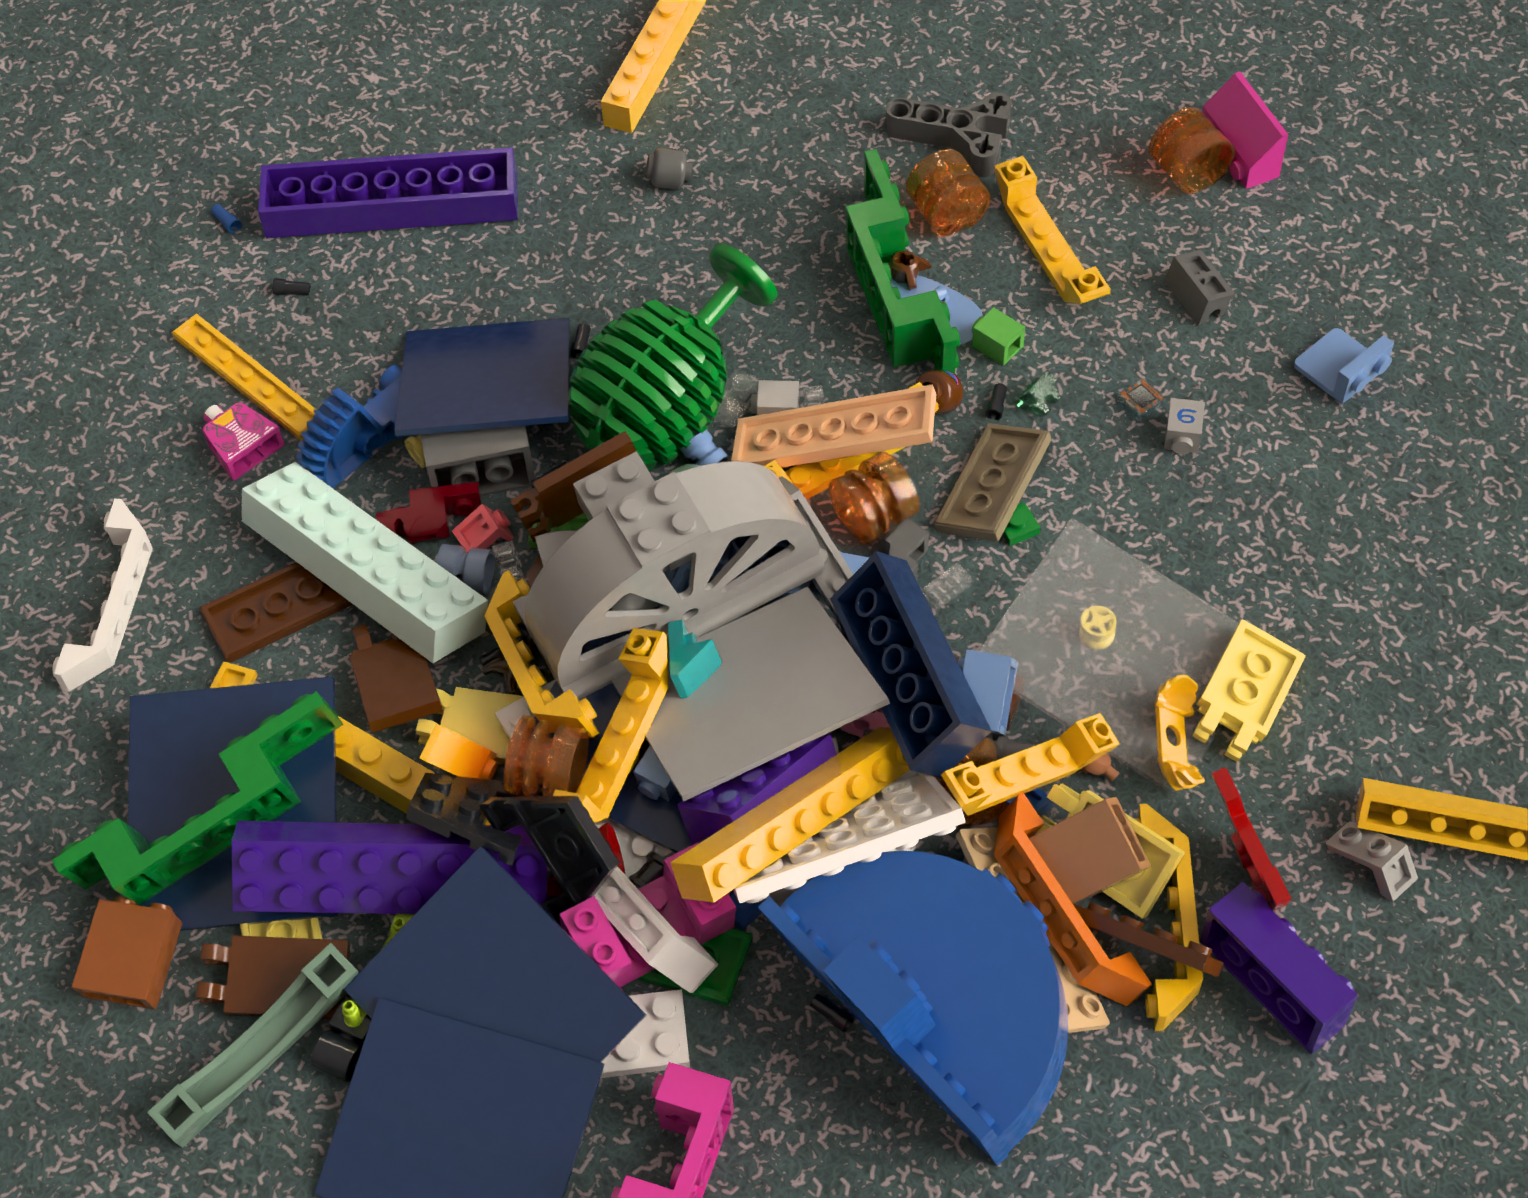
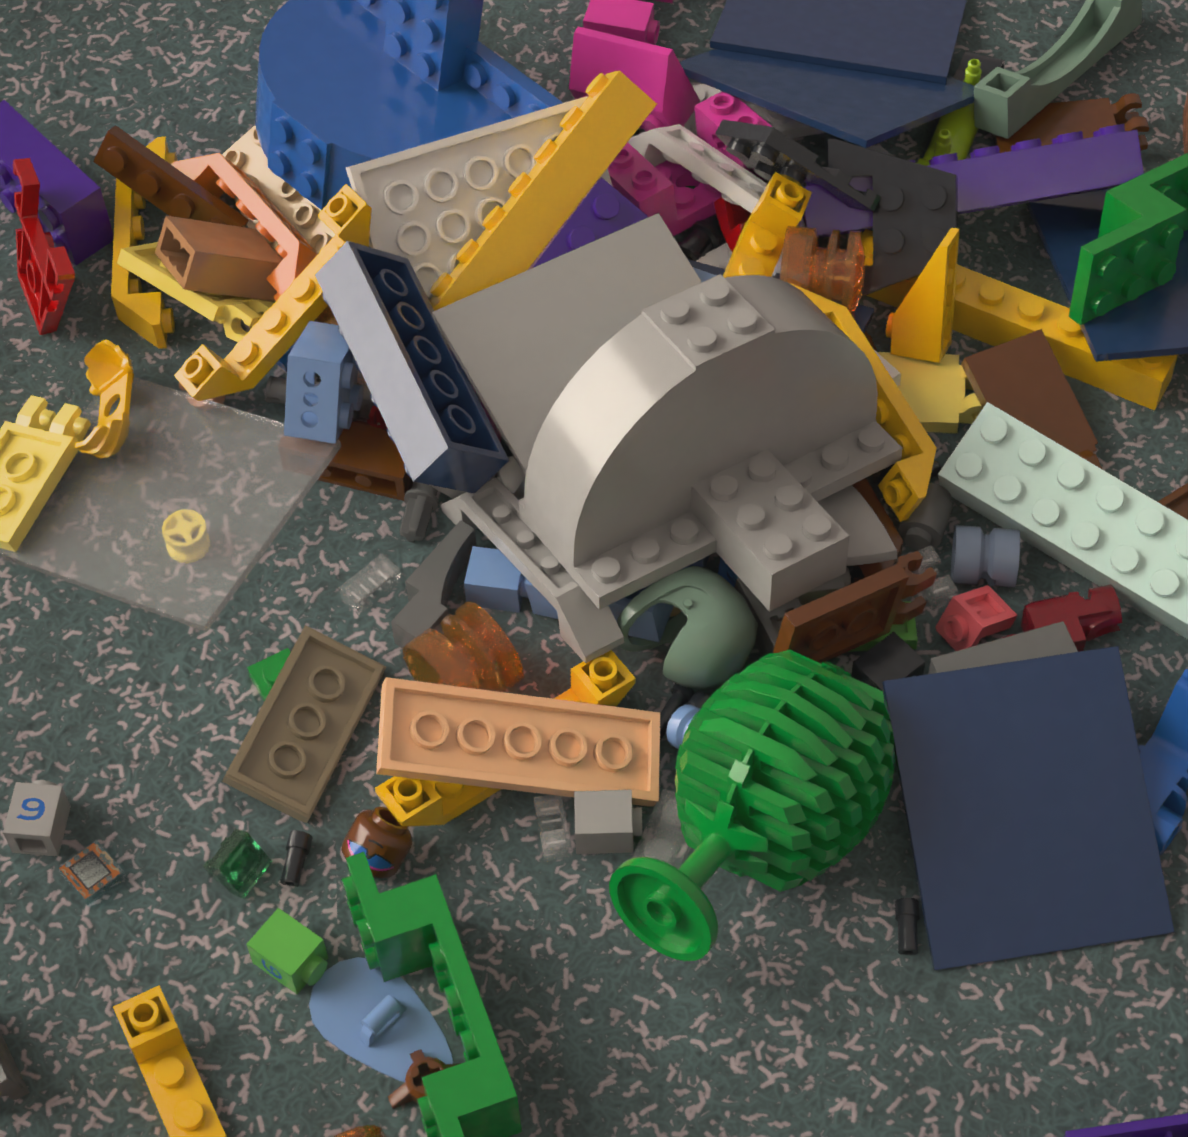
camera: 175 degrees right, 0 degrees up
none -> dark pink slope [569,26,700,132]

